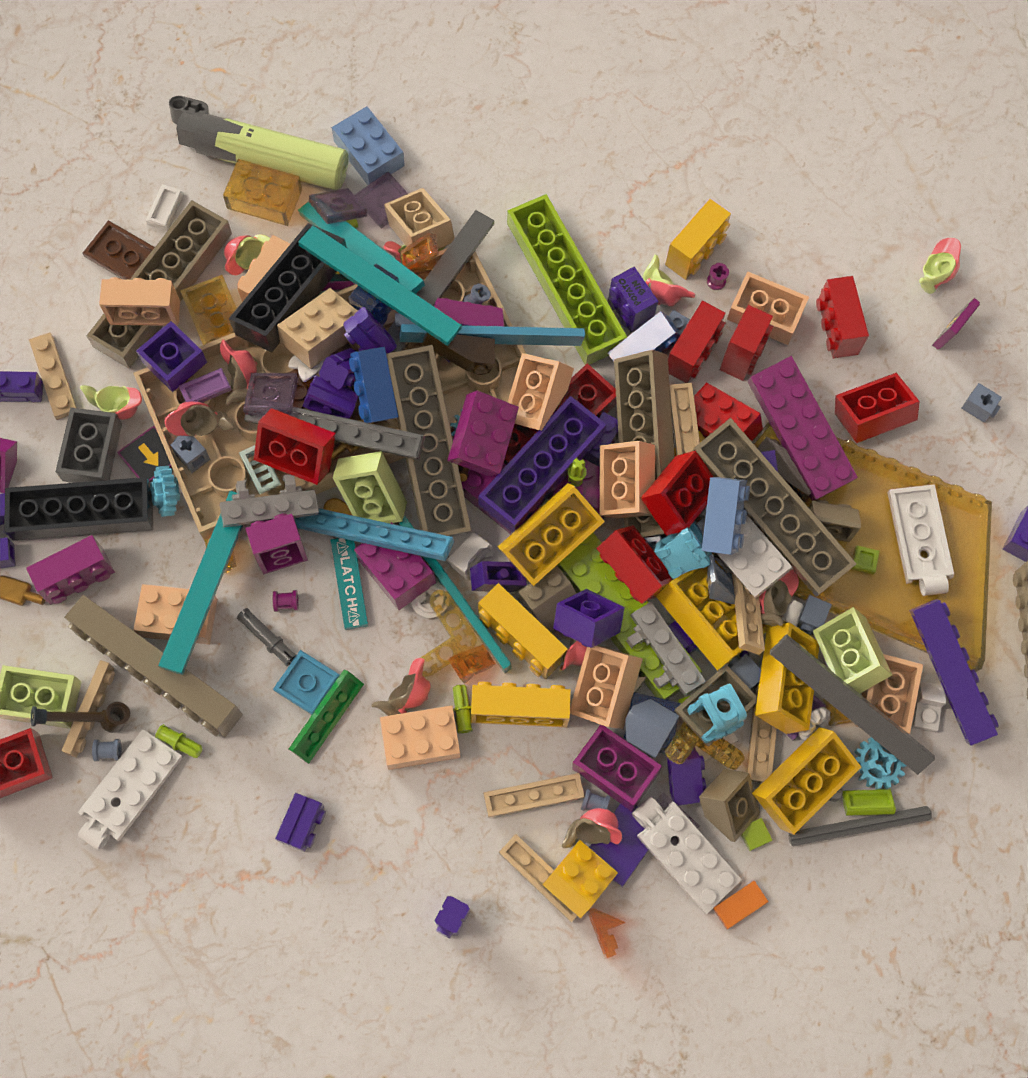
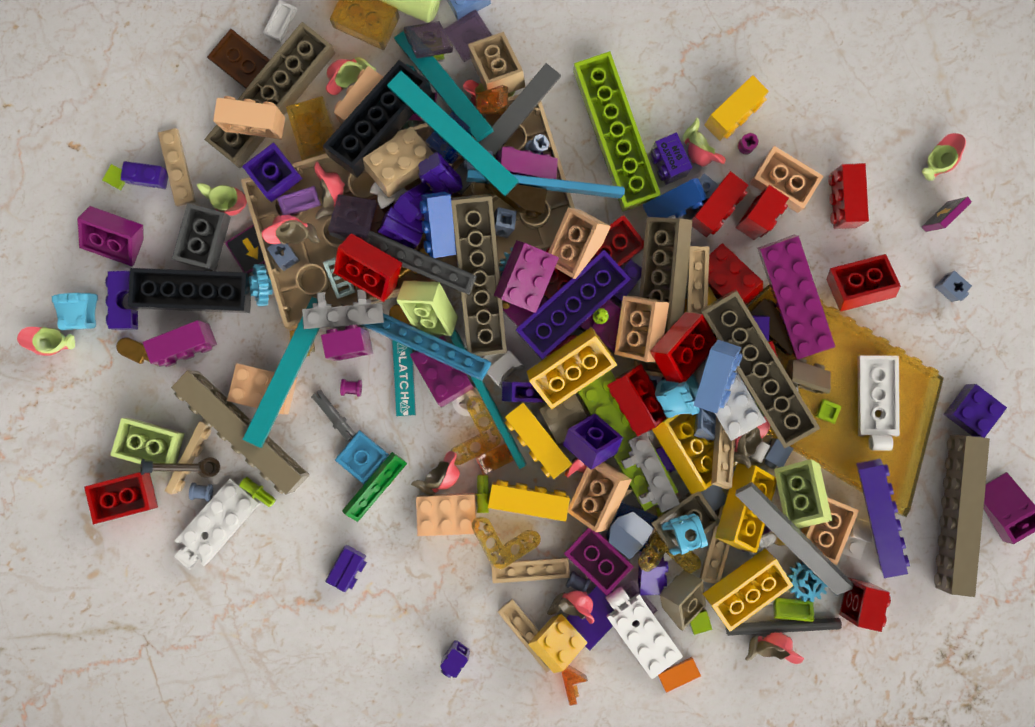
camera: 15 degrees right, 15 degrees up
none -> clear yellow beam [472,517,541,569]
none -> sand blue brick [494,207,517,238]
none -> hair [745,632,804,664]
none -> red brick [839,577,891,632]

